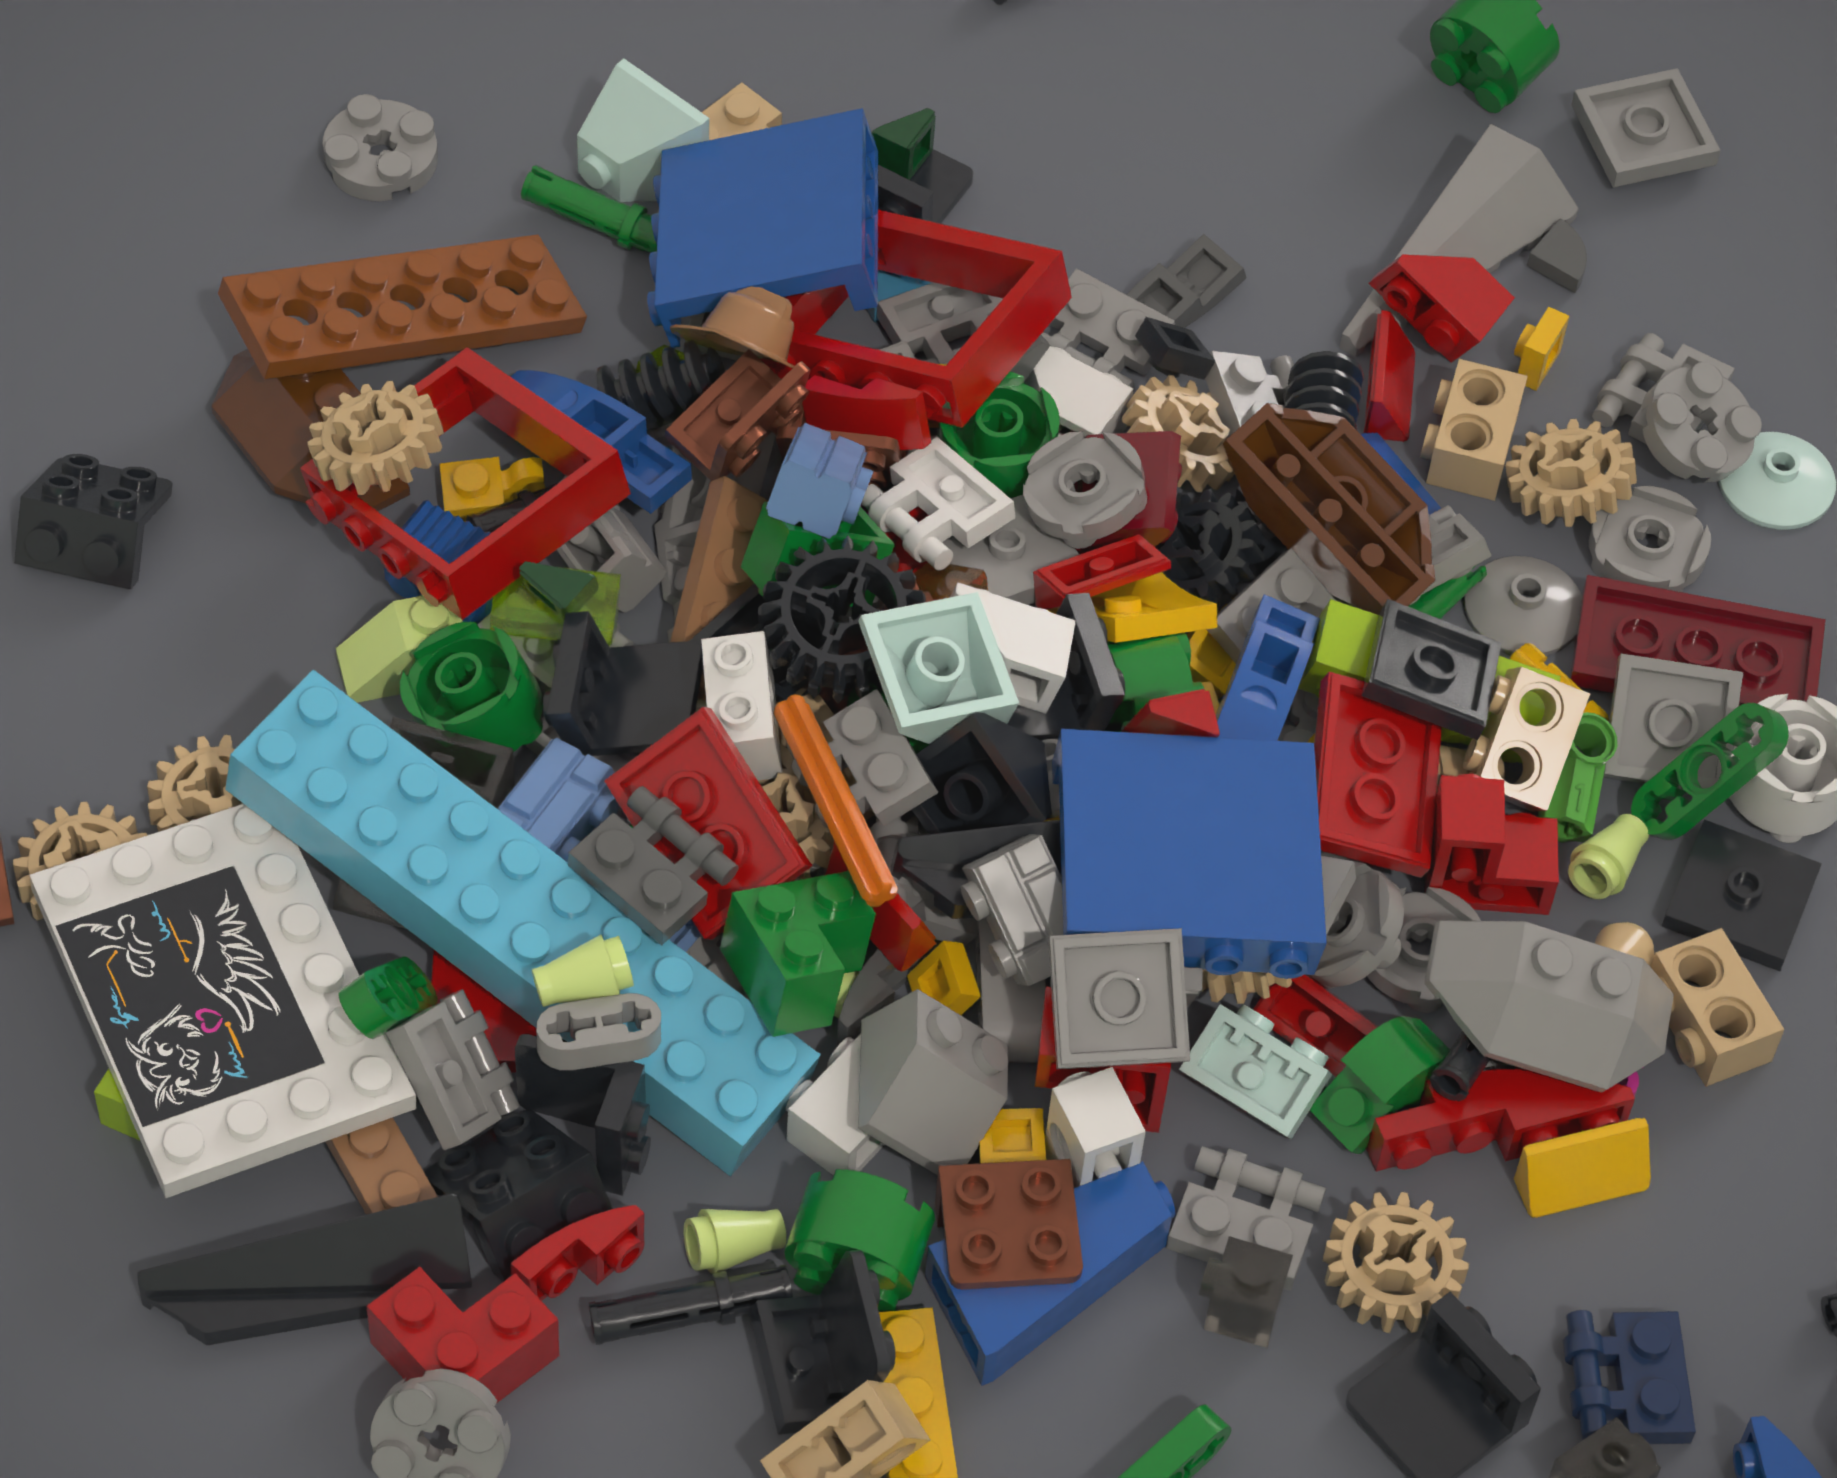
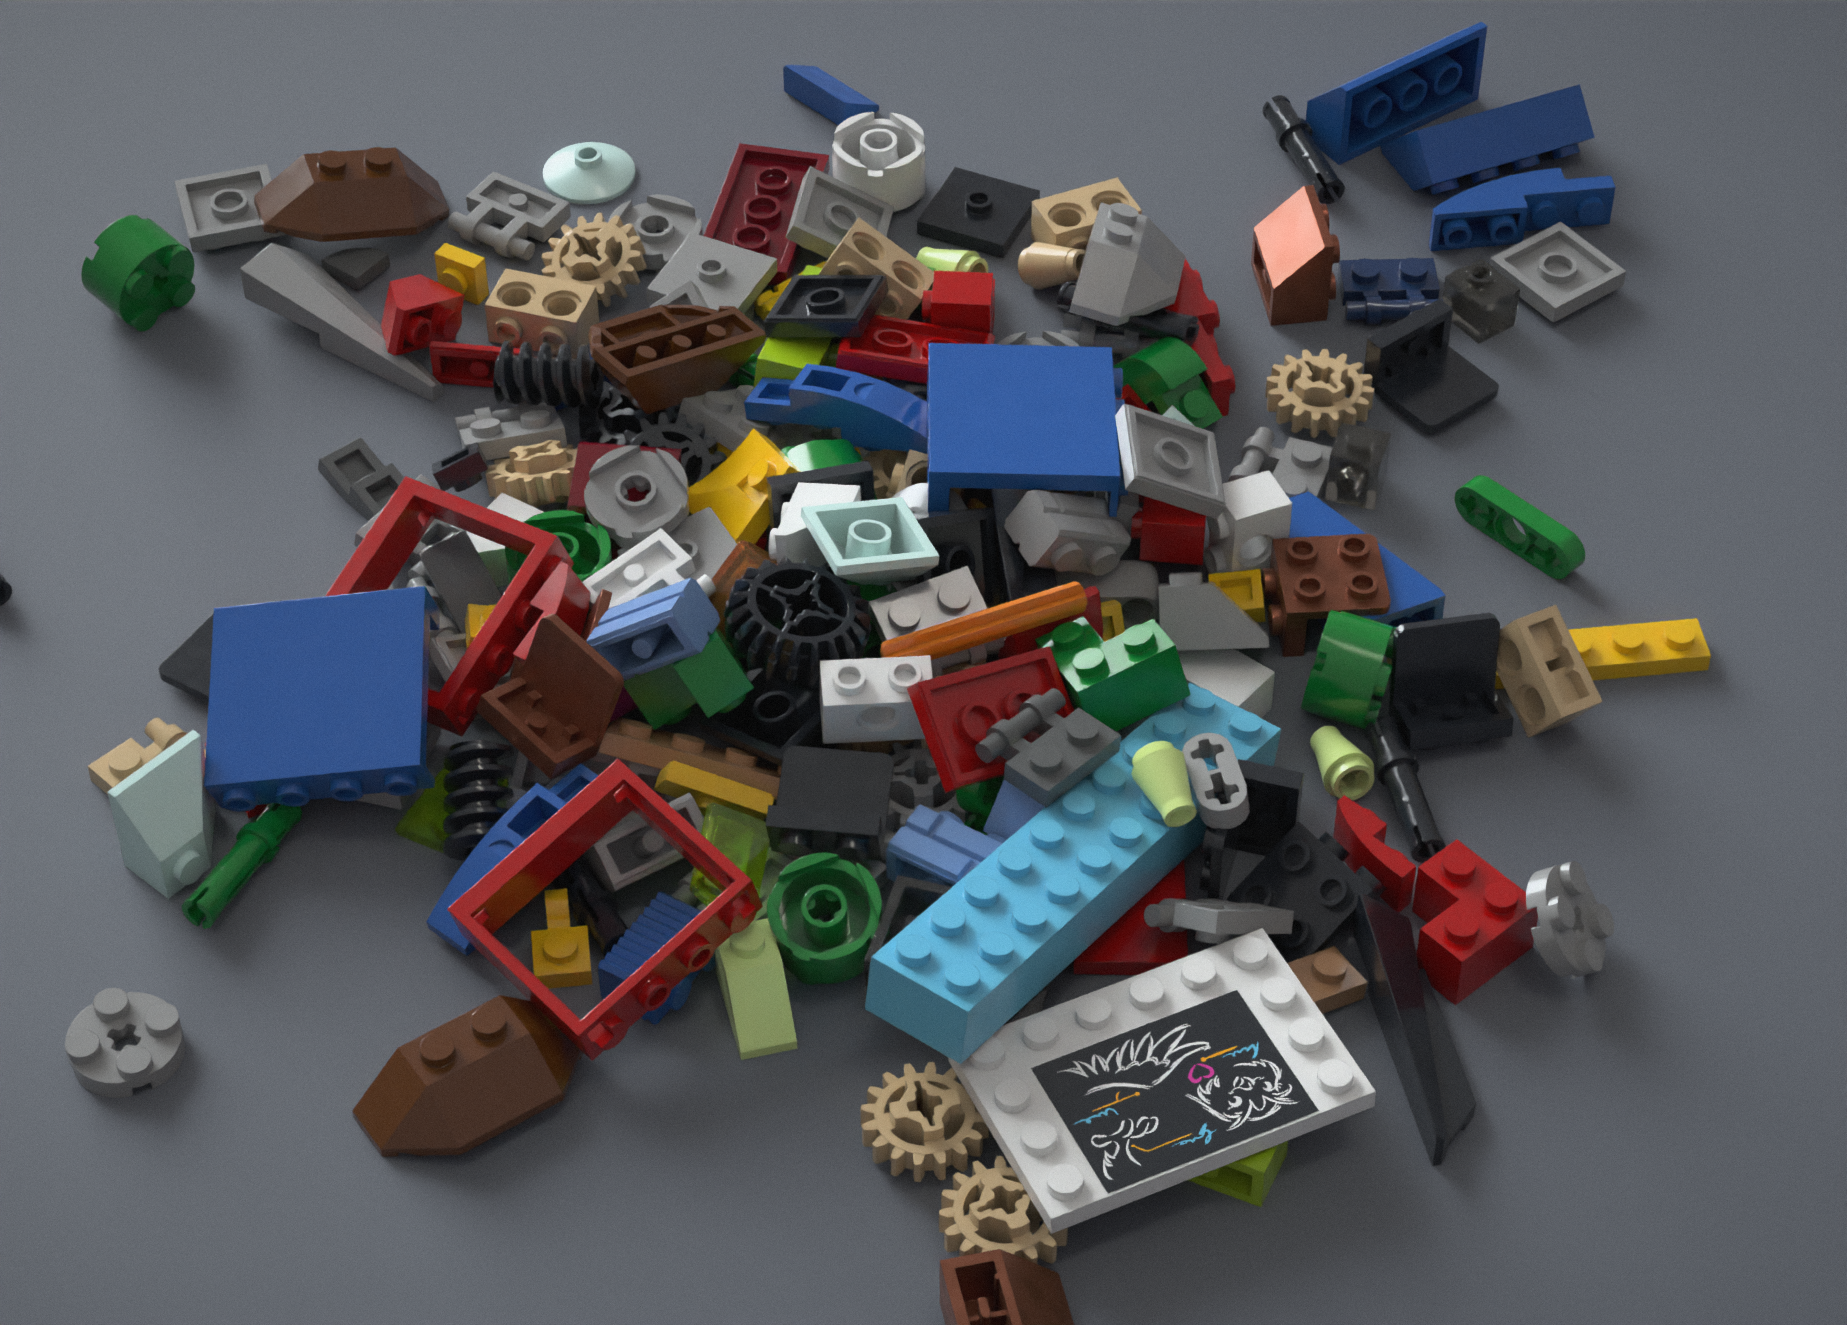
camera: 85 degrees left, 10 degrees down
black bracket [14,454,173,589] -> none
dark orange plate [218,234,587,380] -> none
tan gear [307,381,444,495] -> none
green beam [338,956,438,1039] -> none
dark green slope [519,561,599,620] -> none
medium nougat piece [670,286,795,369] -> none
dark green slope [871,108,936,180] -> none
red slope [1033,534,1171,609] -> none
red slope [1121,689,1220,737] -> none
yellow slope [1514,1118,1651,1218] -> none
green beam [1631,703,1789,840] -> none
light grey plate [1641,362,1762,483] -> none
none -> reddish brown wedge [254,147,449,242]
none -> light grey plate [646,232,777,314]
none -> yellow plate [654,760,775,825]
none -> copper slope [1251,185,1340,326]

